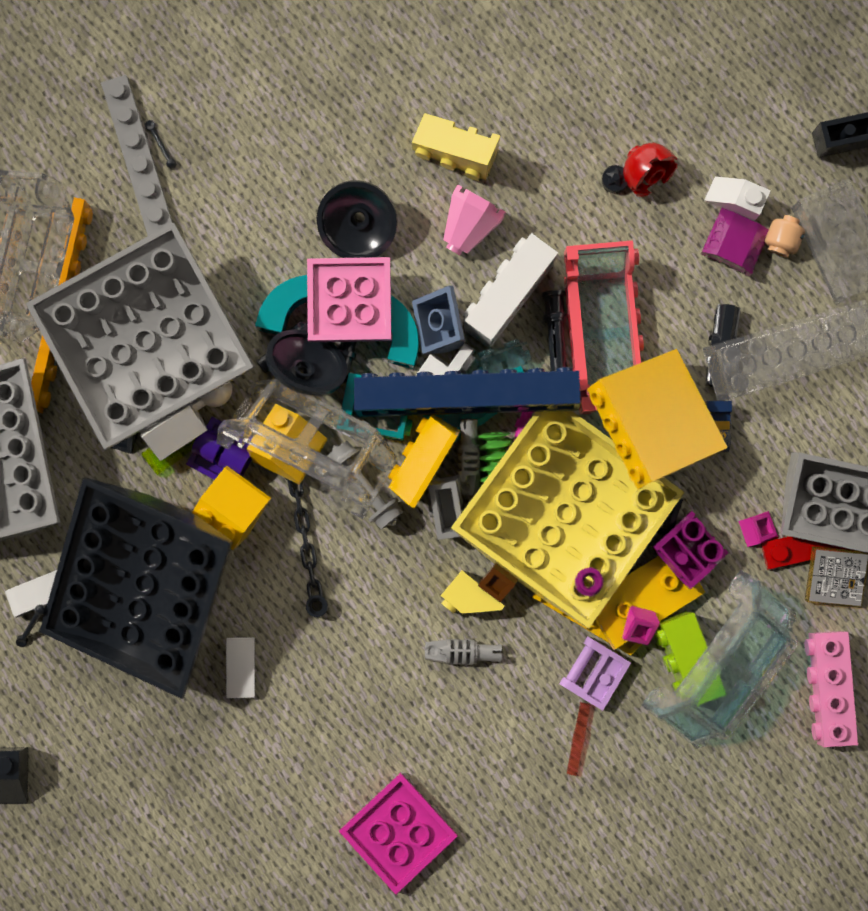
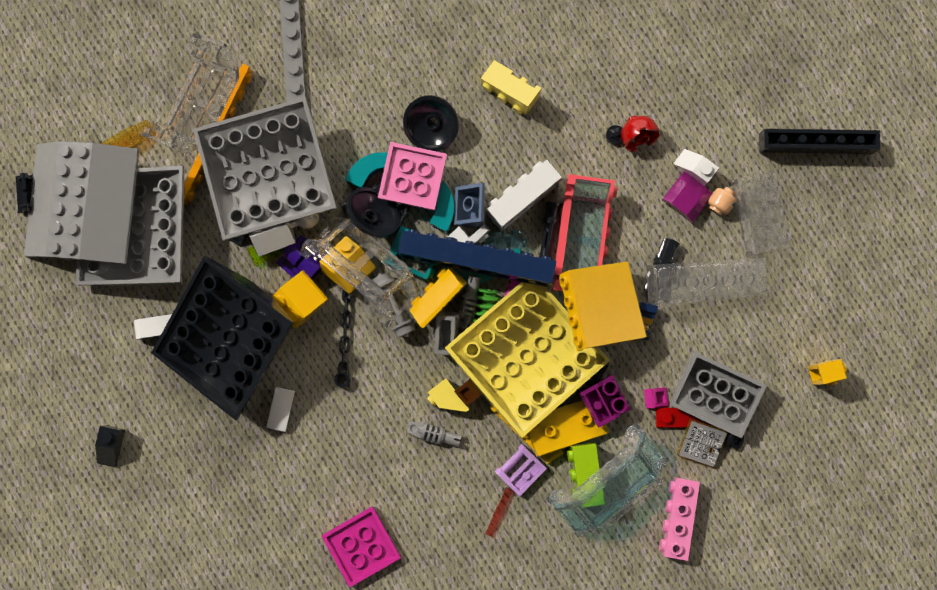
camera: 15 degrees right, 0 degrees up
black hinge [16,604,46,647] -> none
black hinge [145,120,177,169] -> none
bright pink cone [443,185,506,255] -> none
magenta plate [575,568,604,596] -> none
dark pink slope [622,606,660,645] -> none

